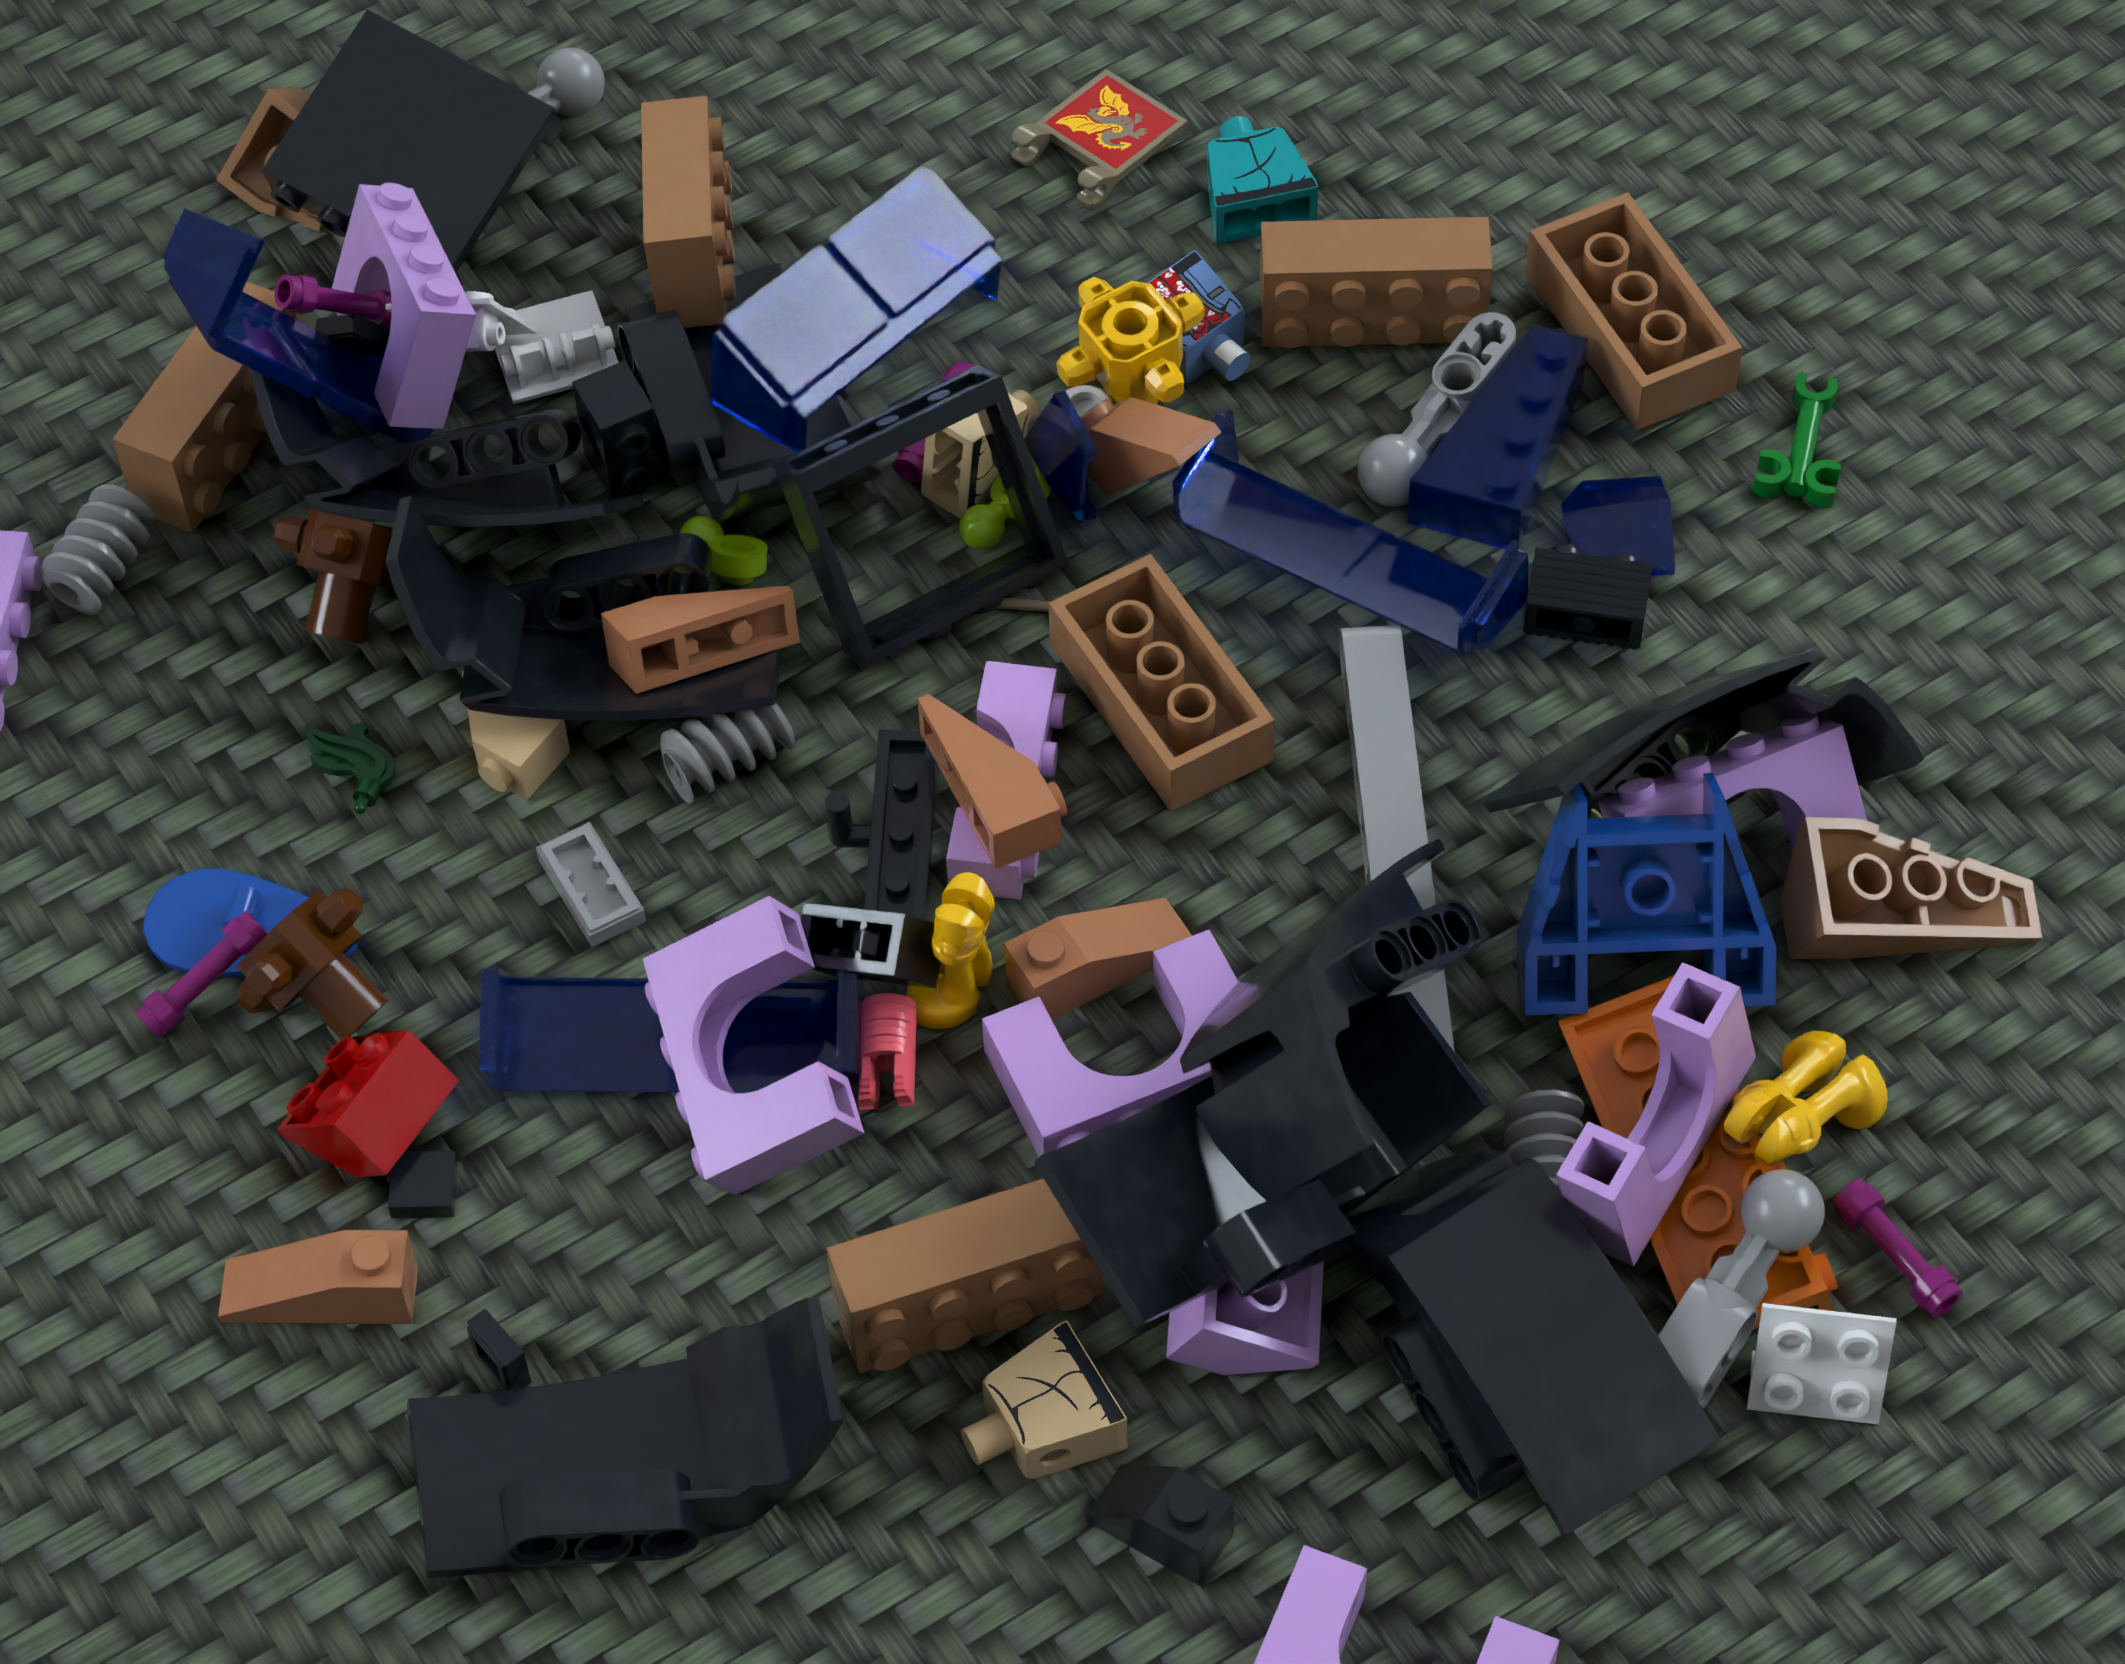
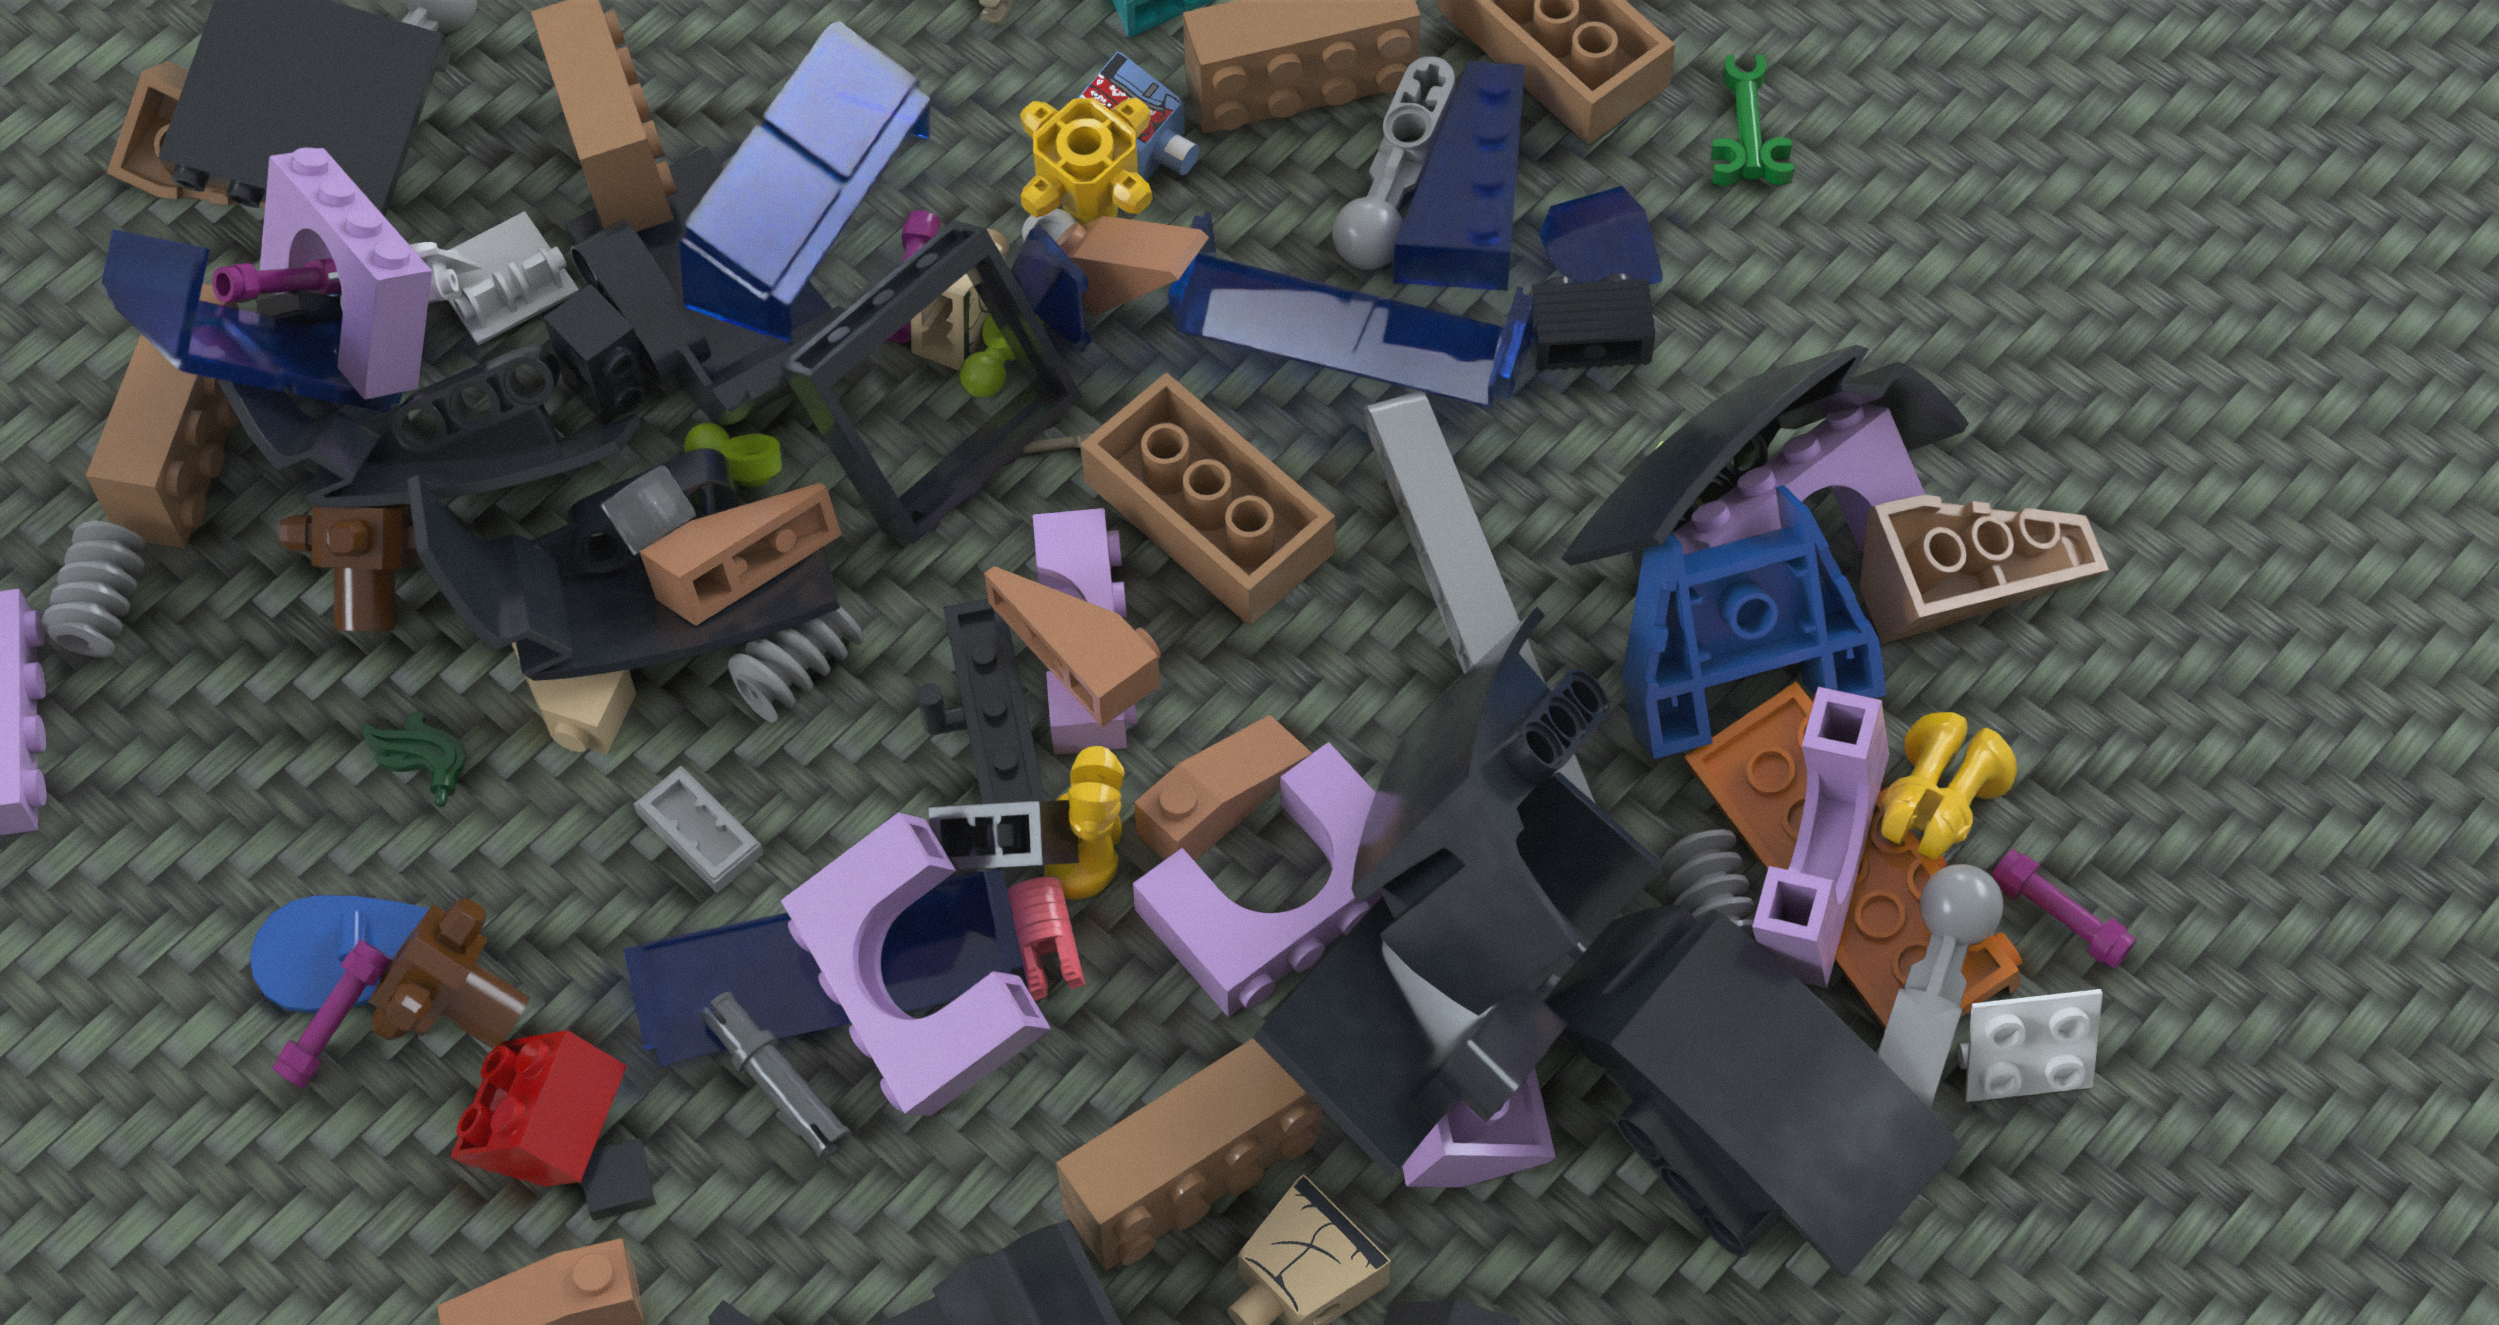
camera: 15 degrees left, 5 degrees up
none -> clear slope [601,465,696,556]
none -> dark grey pin [699,991,852,1160]

